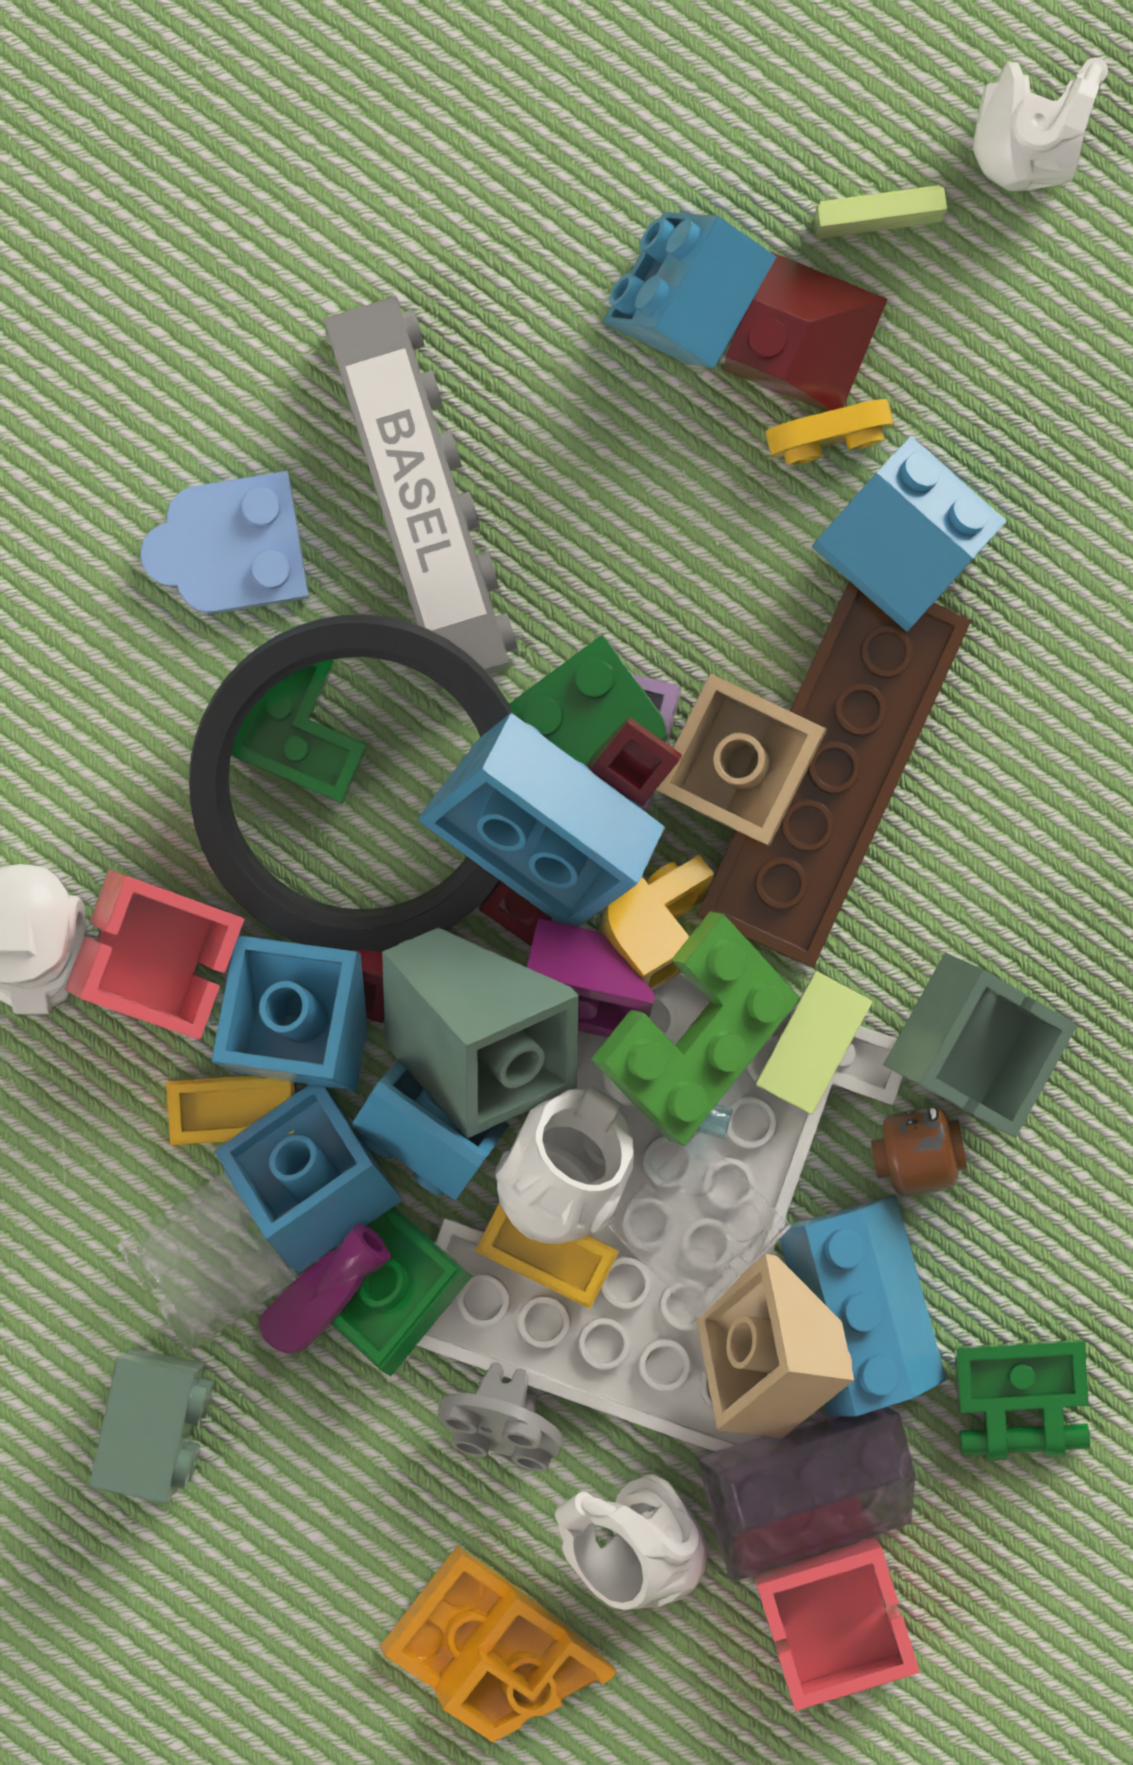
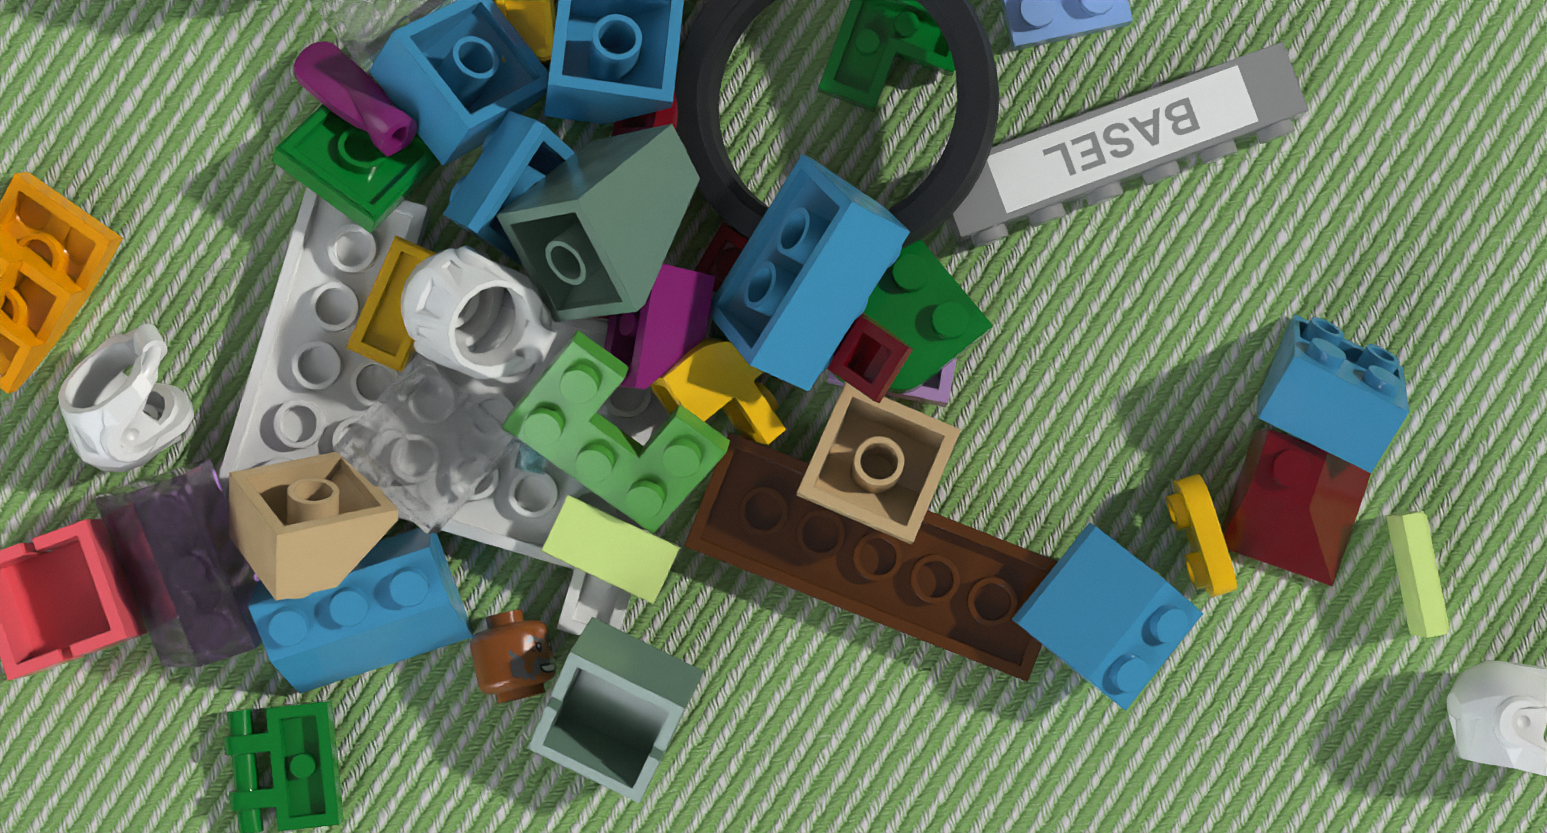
camera: 90 degrees right, 0 degrees up
light grey plate [438,1362,563,1472] -> none

